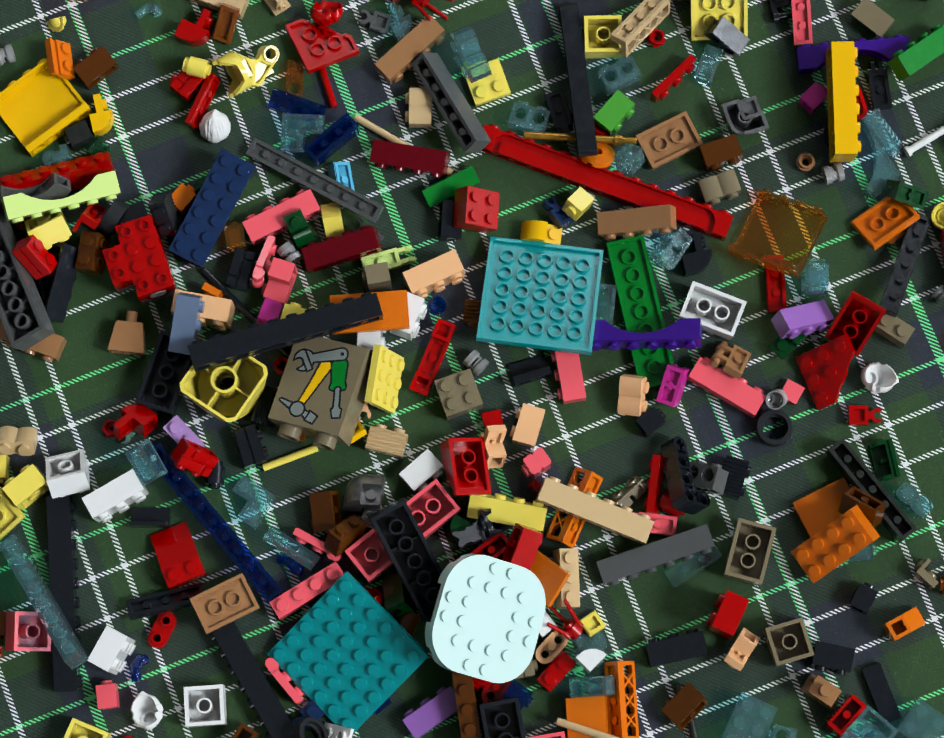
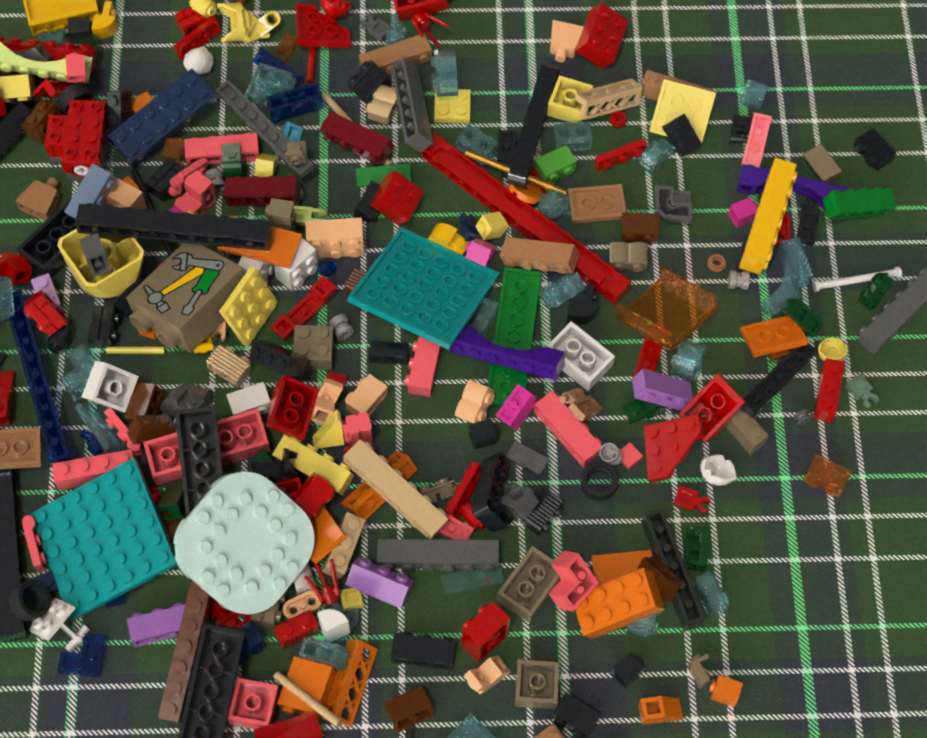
camera: 15 degrees right, 15 degrees down
none -> coral brick [66,53,86,82]
none -> dark grey brick [79,233,111,277]
none -> white brick [82,361,139,413]
none -> black brick [249,341,308,377]
none -> dark tan bracket [285,140,307,165]
none -> light yellow slope [312,410,344,449]
none -> medium lavender brick [345,557,414,609]
none -> black brick [347,60,389,102]
none -> brick [465,238,496,267]
none -> flat silver tile [506,441,549,477]
none -> coral brick [548,551,599,612]

